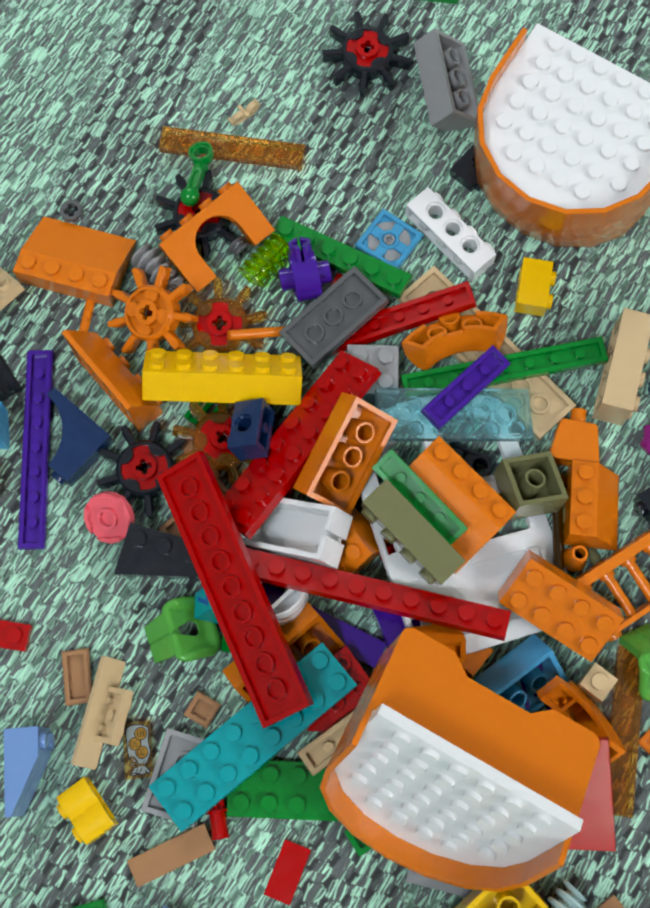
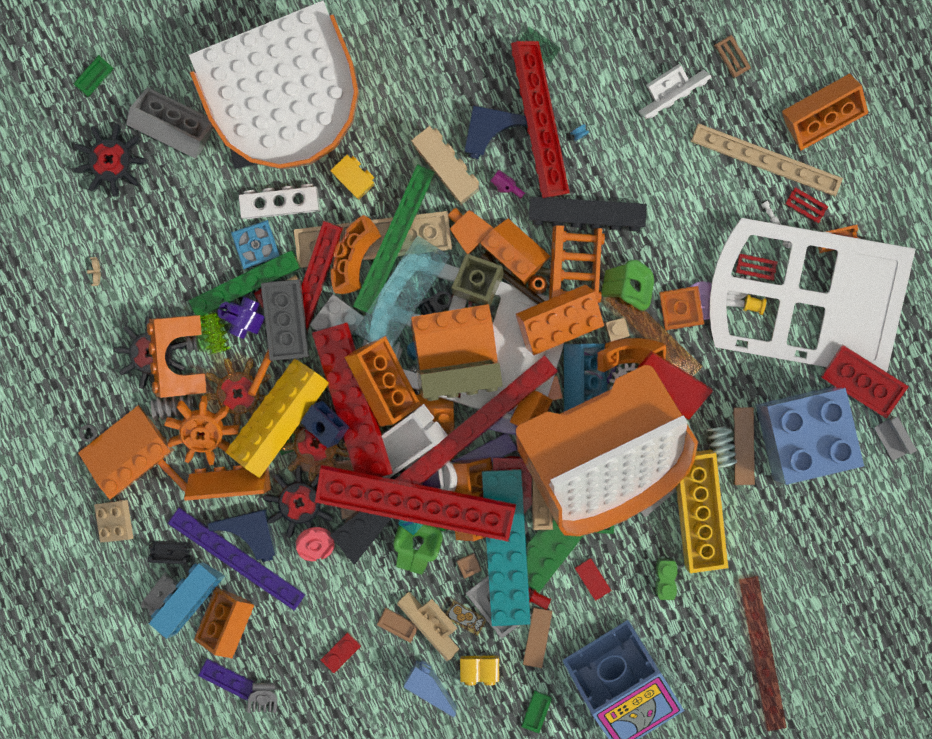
camera: 55 degrees left, 15 degrees up
clear orange plate [159,126,306,171] -> none
green piece [180,141,214,207] -> none
green plate [372,449,468,545] -> none
dark purple tile [420,345,511,431] -> none

